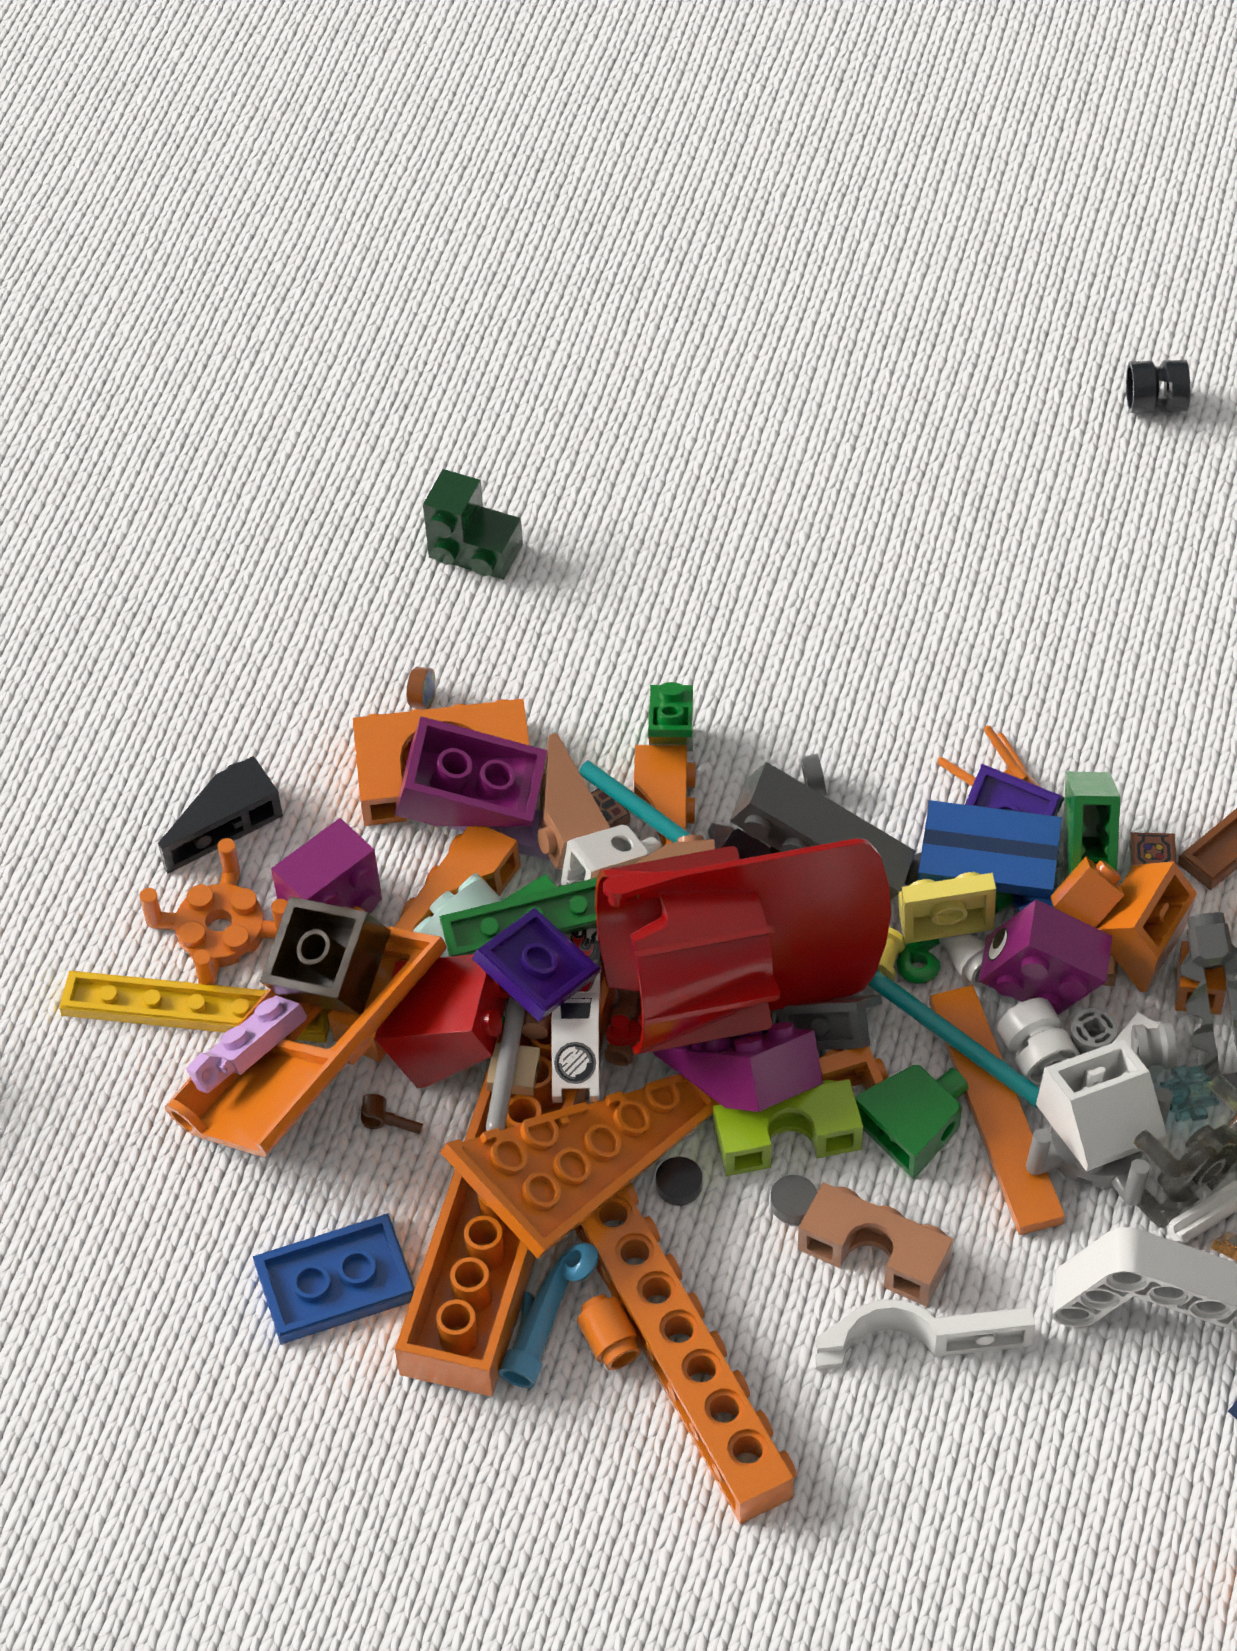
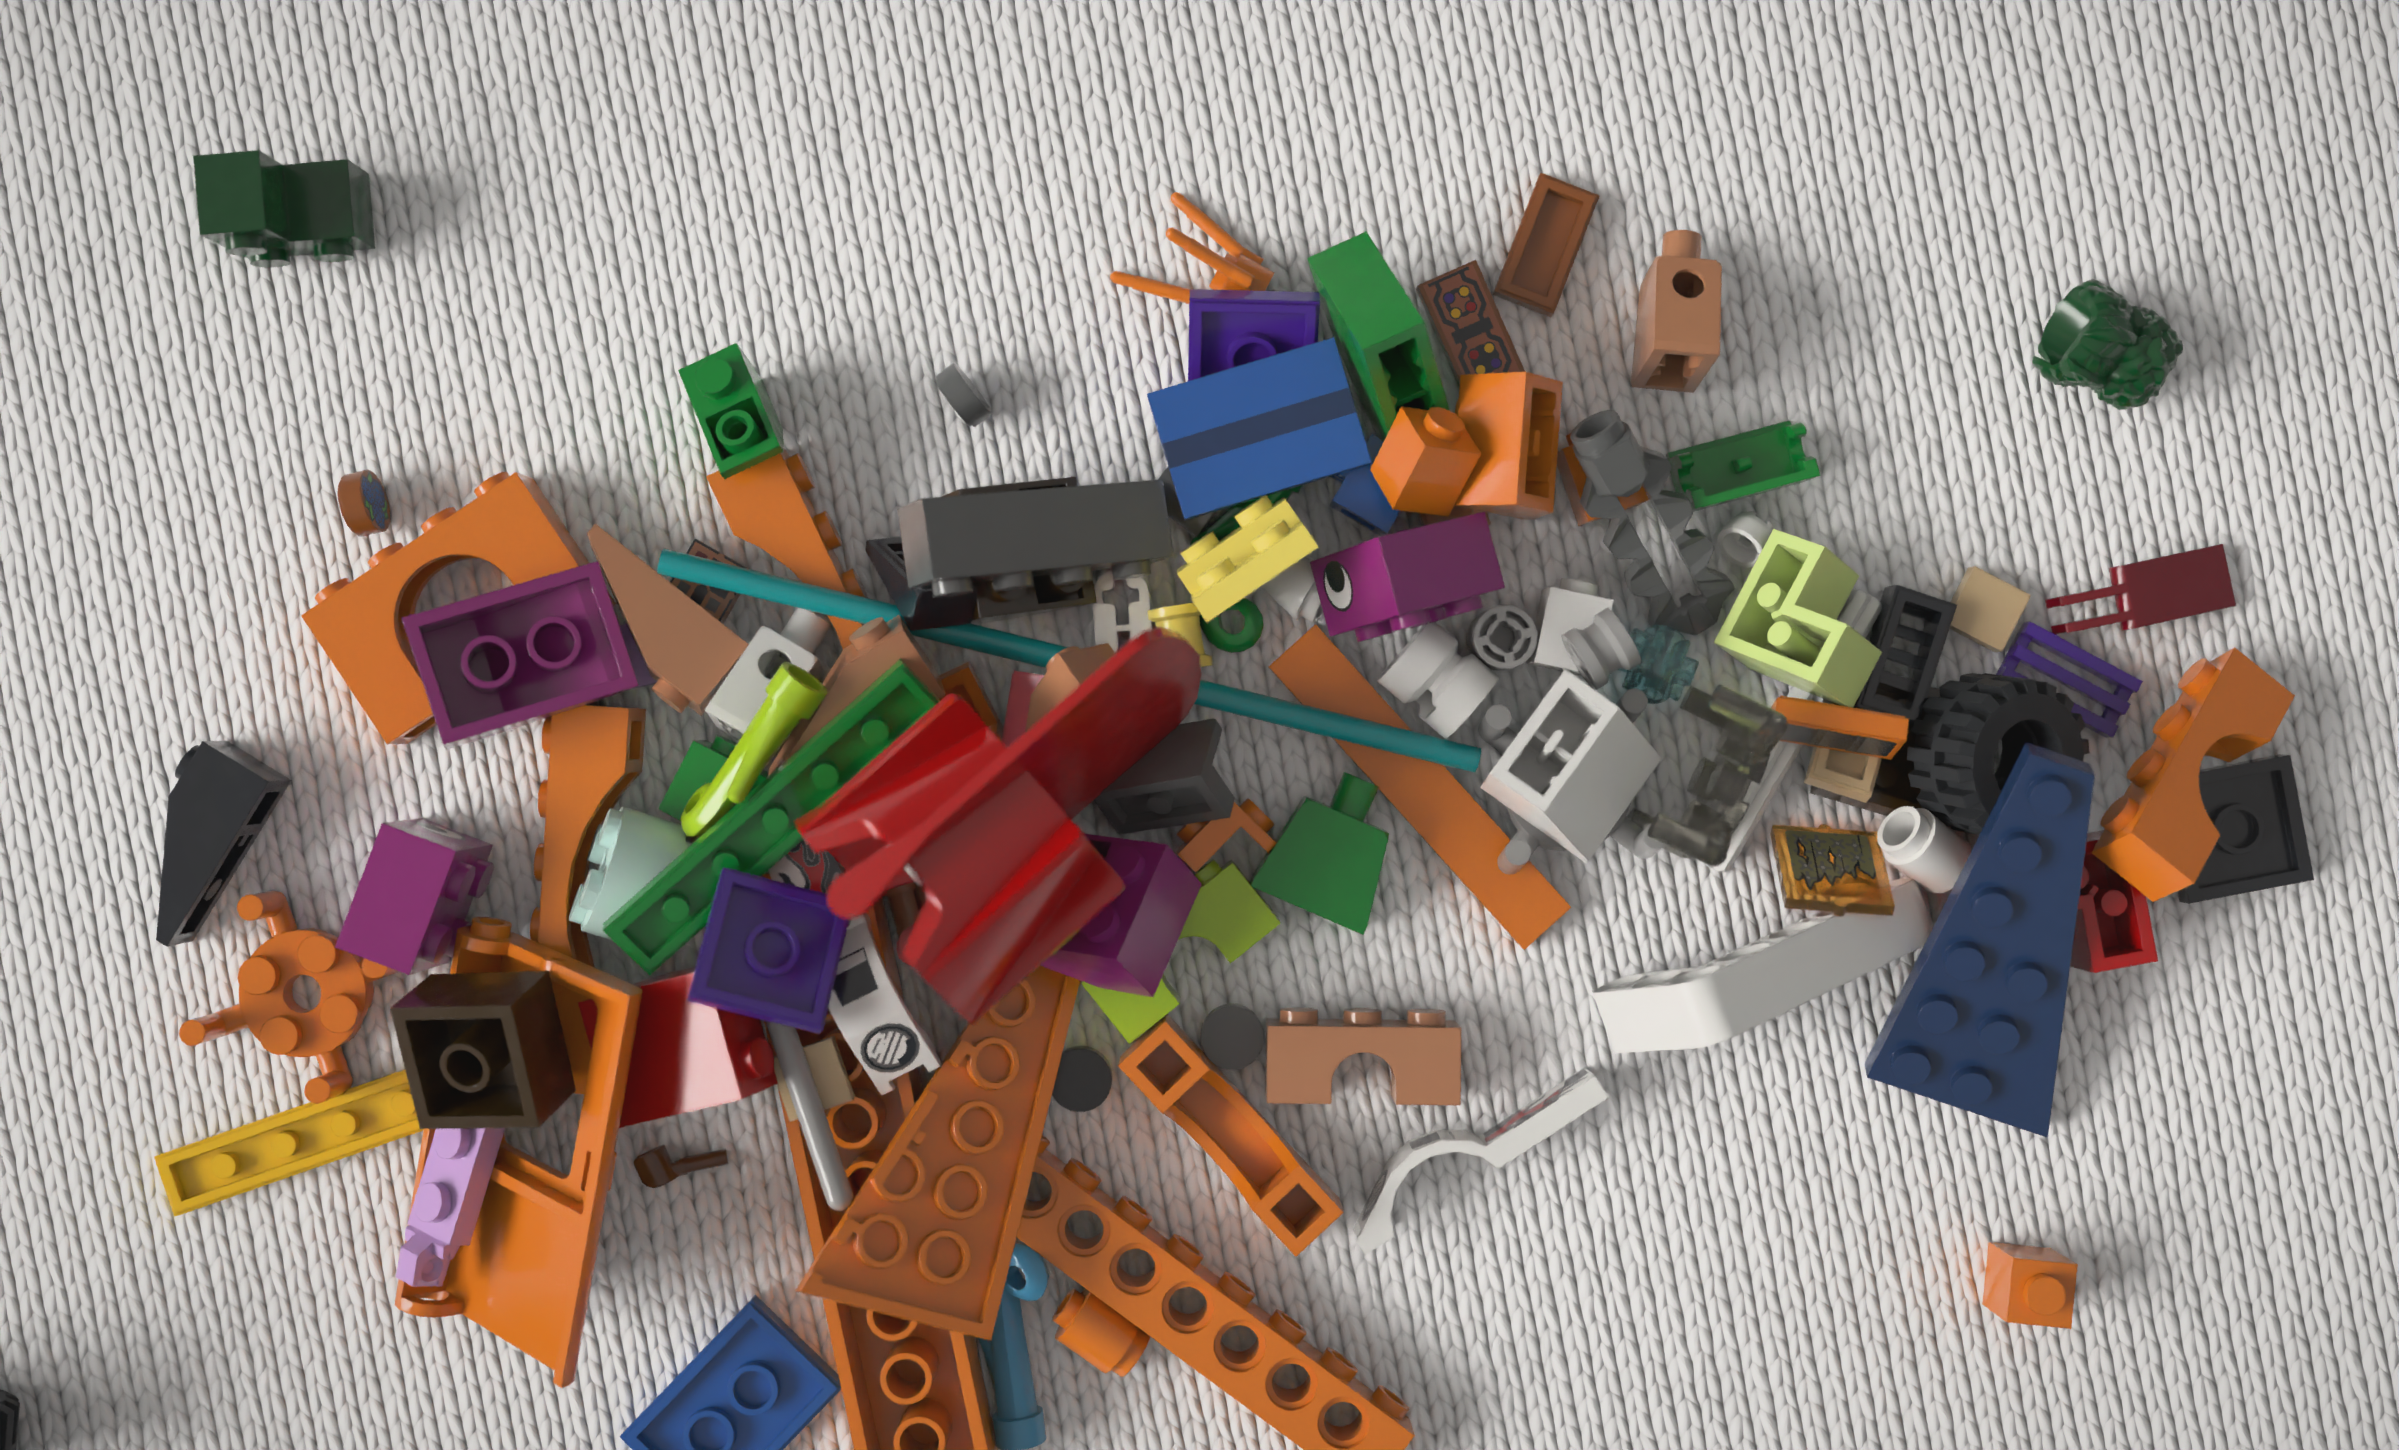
camera: 30 degrees left, 35 degrees up
none -> lime plant [681,662,828,837]
none -> orange arch [1118,1014,1344,1257]

